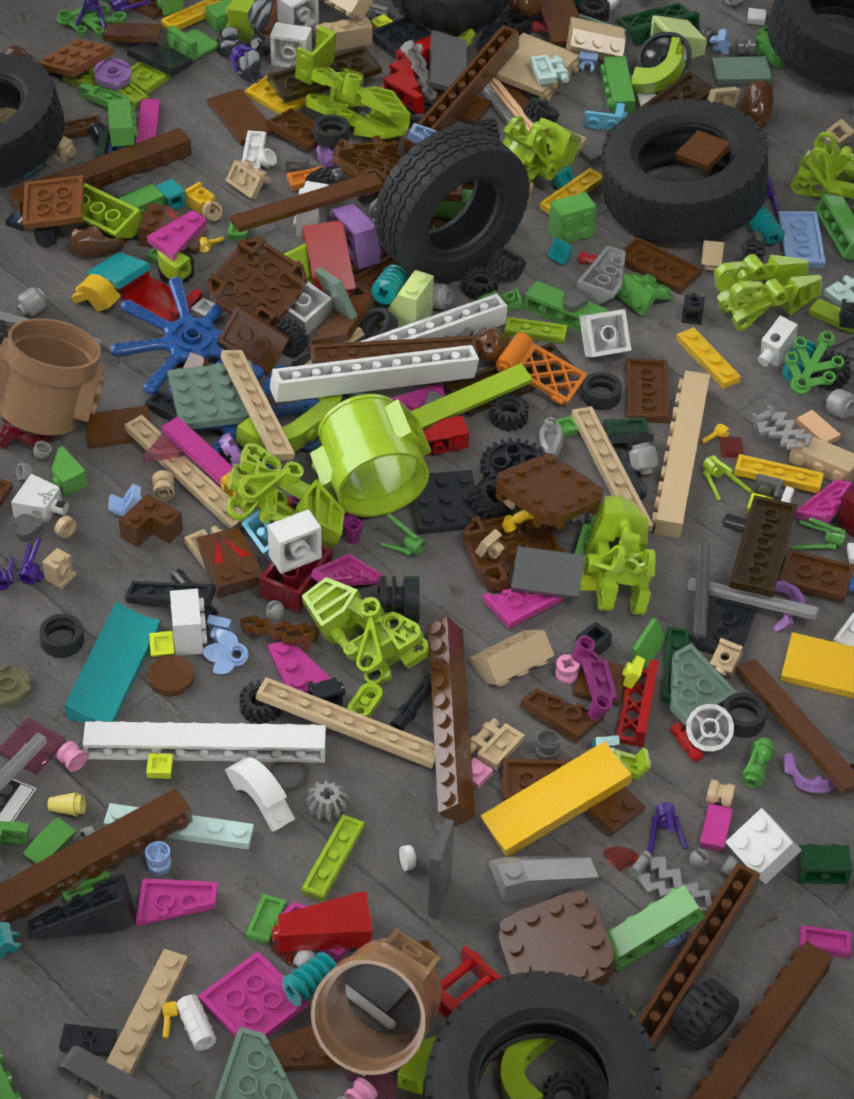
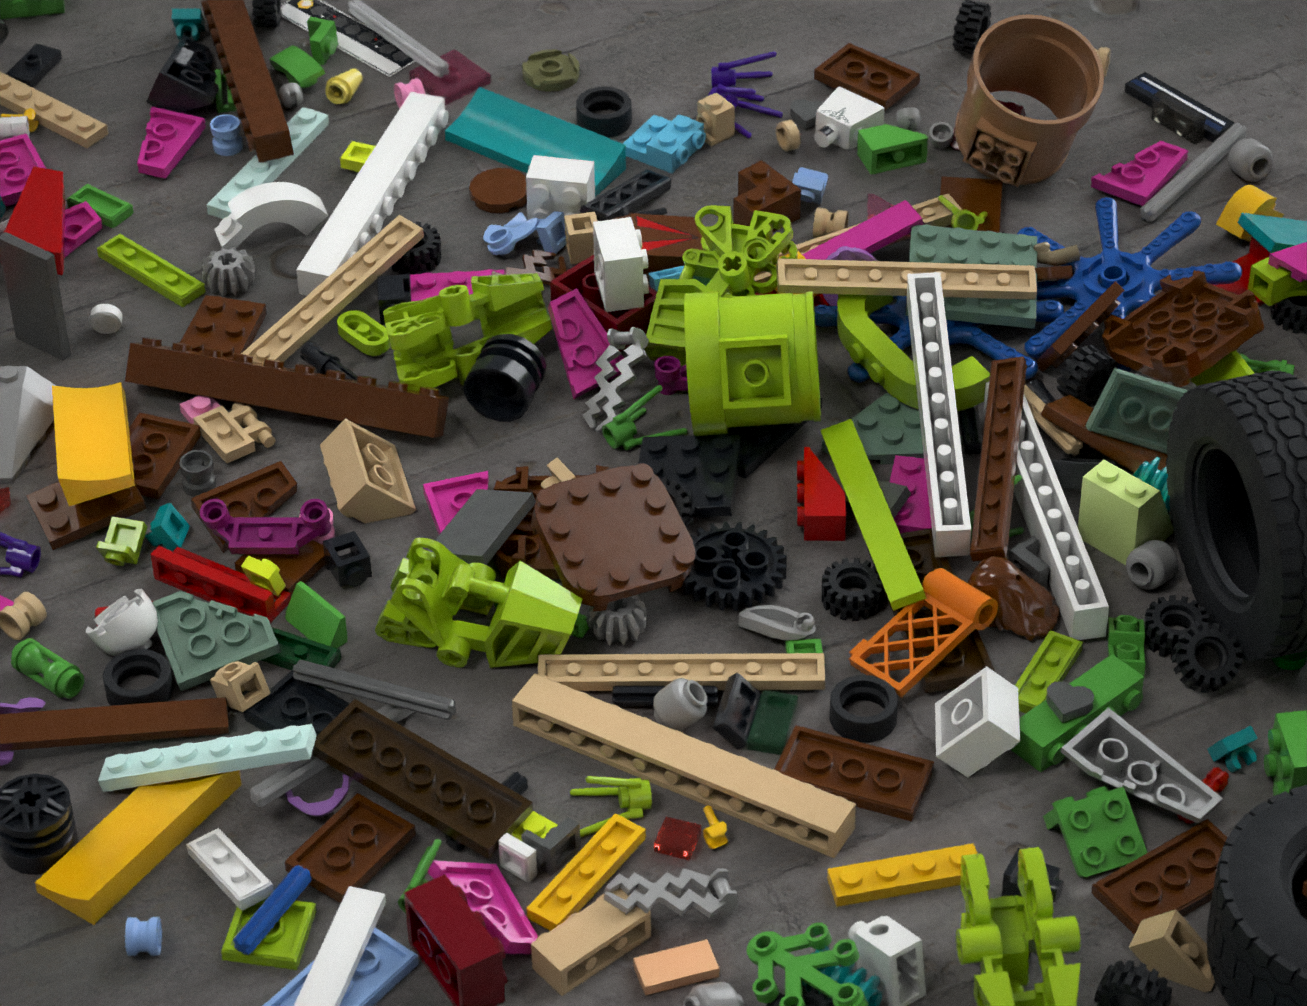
camera: 110 degrees right, 5 degrees down
none -> light aqua plate [98,724,317,792]
none -> reddish brown plate [180,295,267,358]
none -> tan brick [564,212,597,264]
none -> light grey piece [583,327,649,434]
none -> medium azure plate [623,114,706,174]
none -> lime plant [938,195,988,230]
none -> dark tan arm [1033,242,1080,266]

